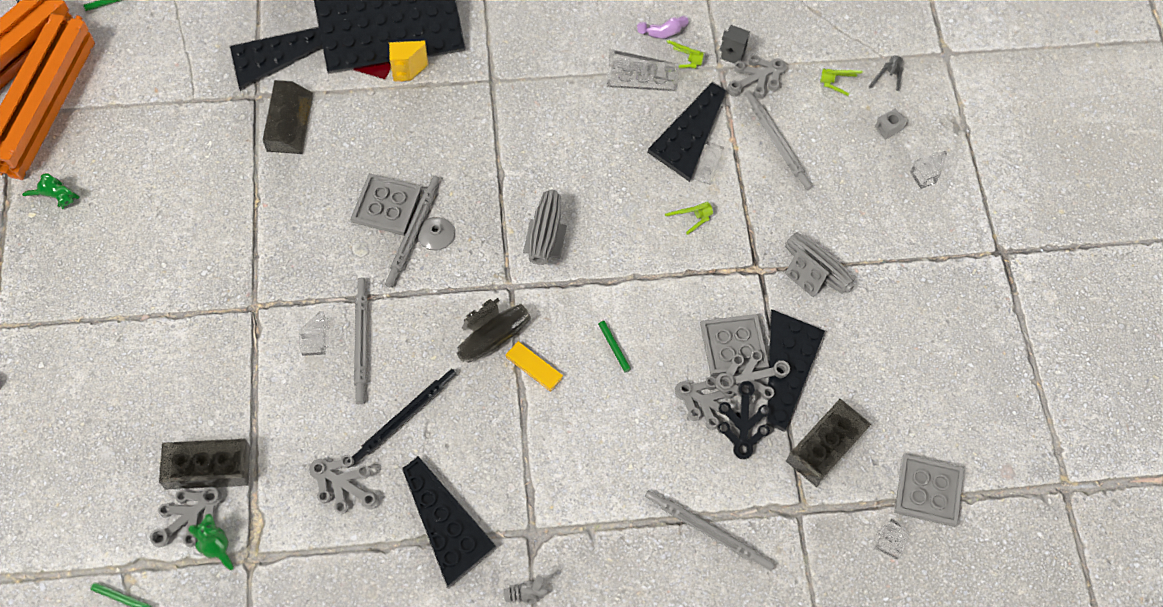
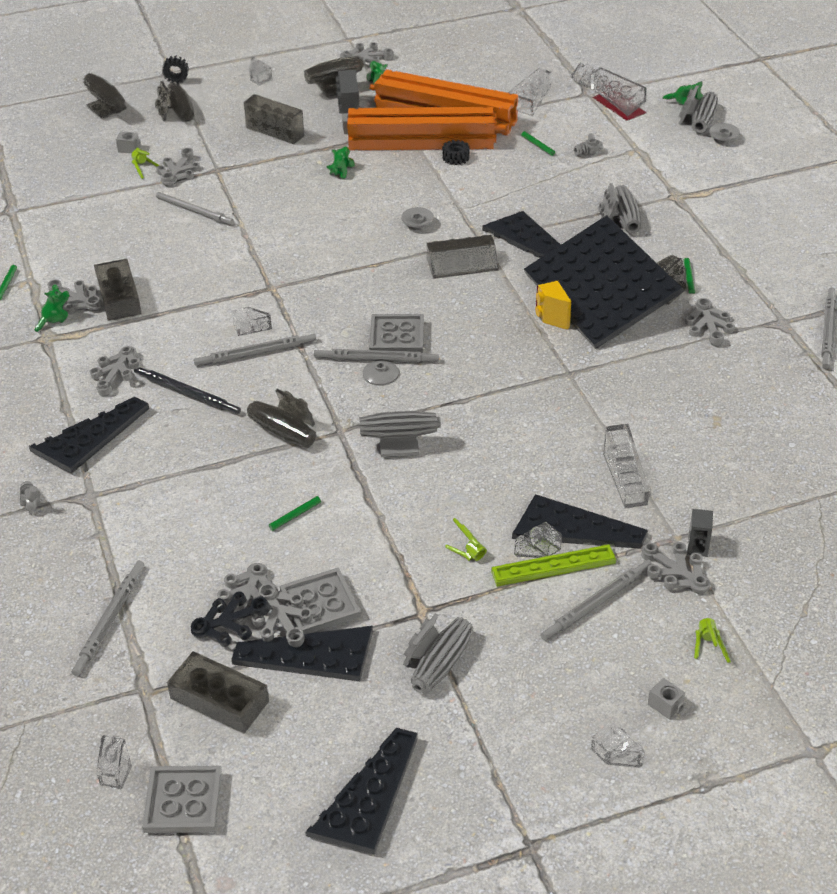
camera: 80 degrees right, 20 degrees down
yellow tile [505,341,563,392] -> none
lavender arm [637,16,689,39] -> none
lime plant [665,40,704,69] -> none
dark grey plant [869,55,903,91] -> none
none -> light grey bar [156,192,234,225]
none -> black wing [305,728,418,855]
none -> light grey dish [401,207,434,227]
none -> black tyre [442,140,470,165]
none -> lime tile [491,544,616,587]

